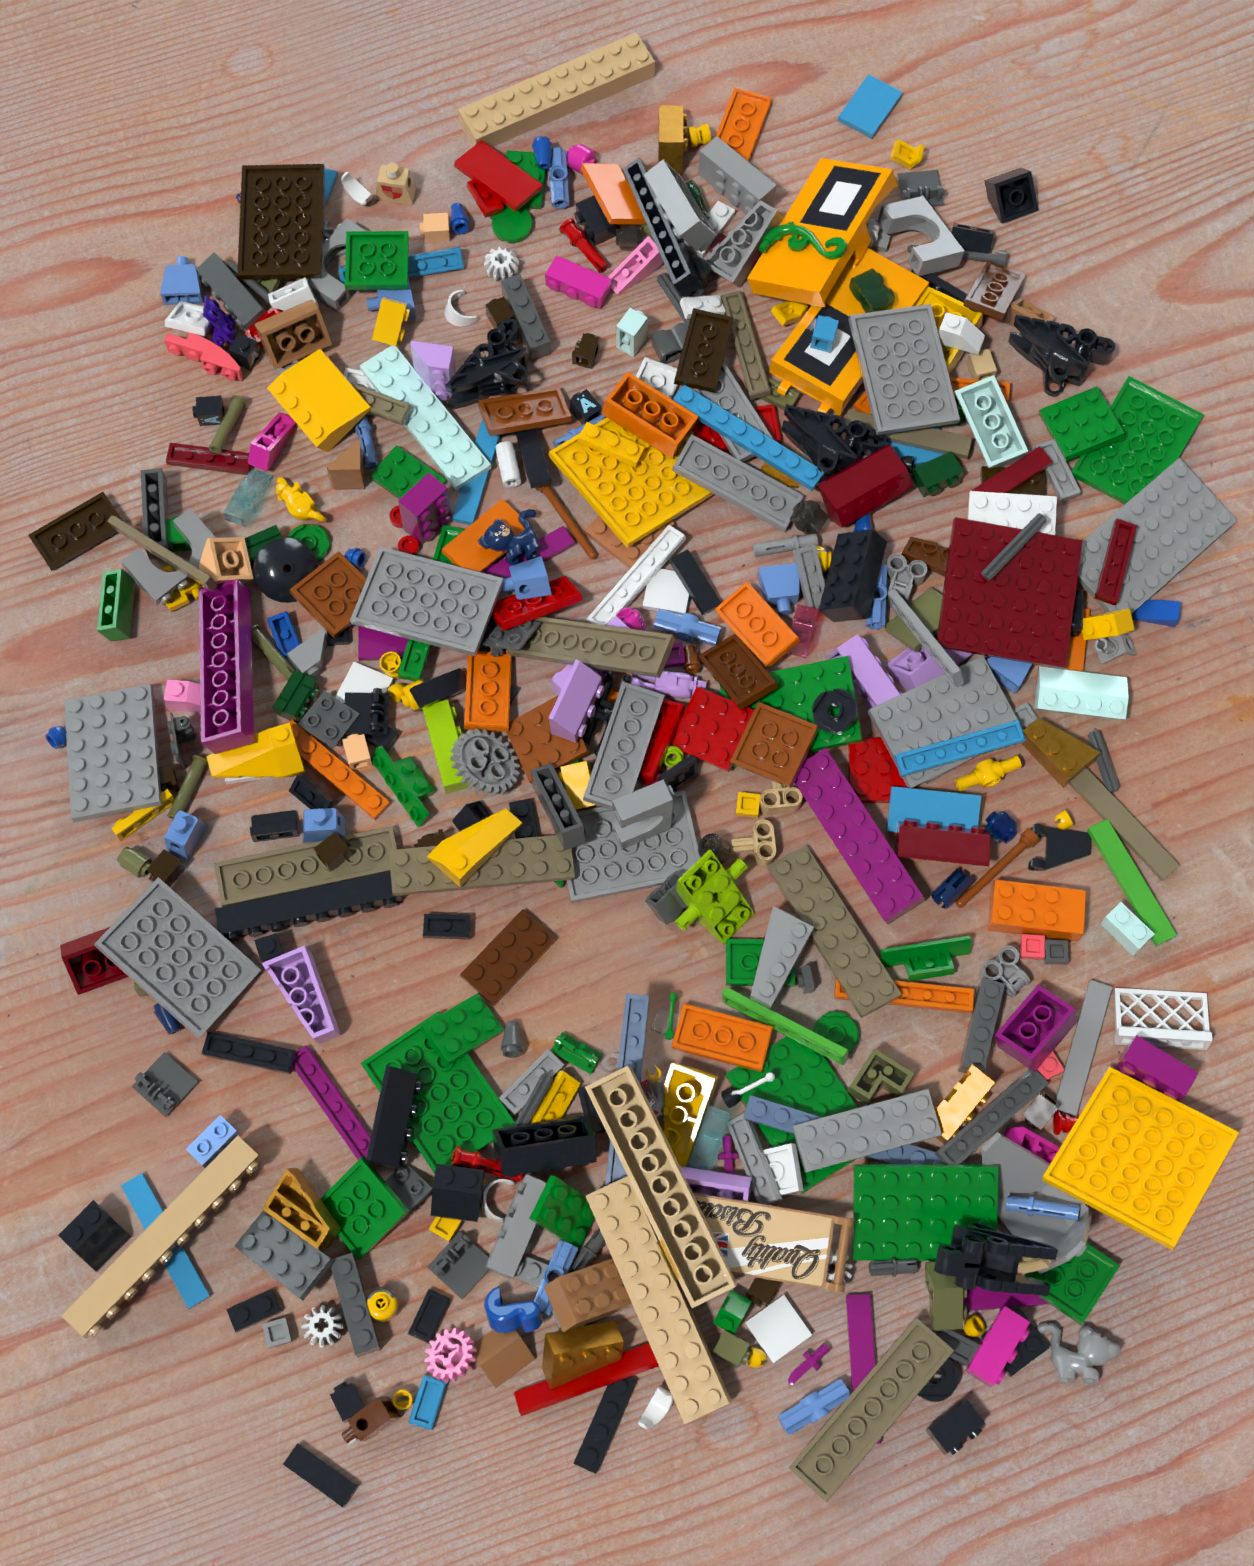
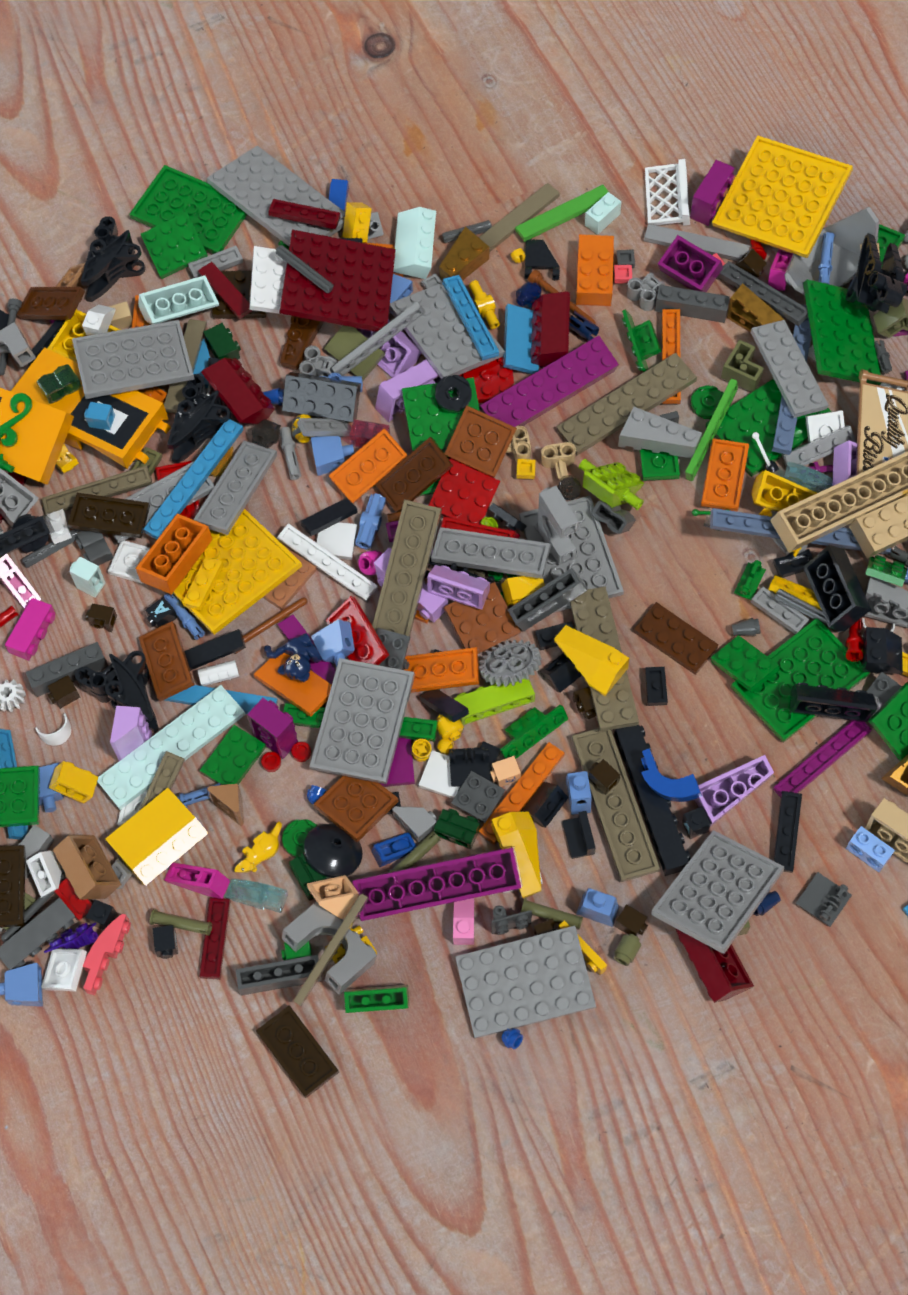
camera: 90 degrees left, 5 degrees down
none -> blue arch [641,748,702,802]

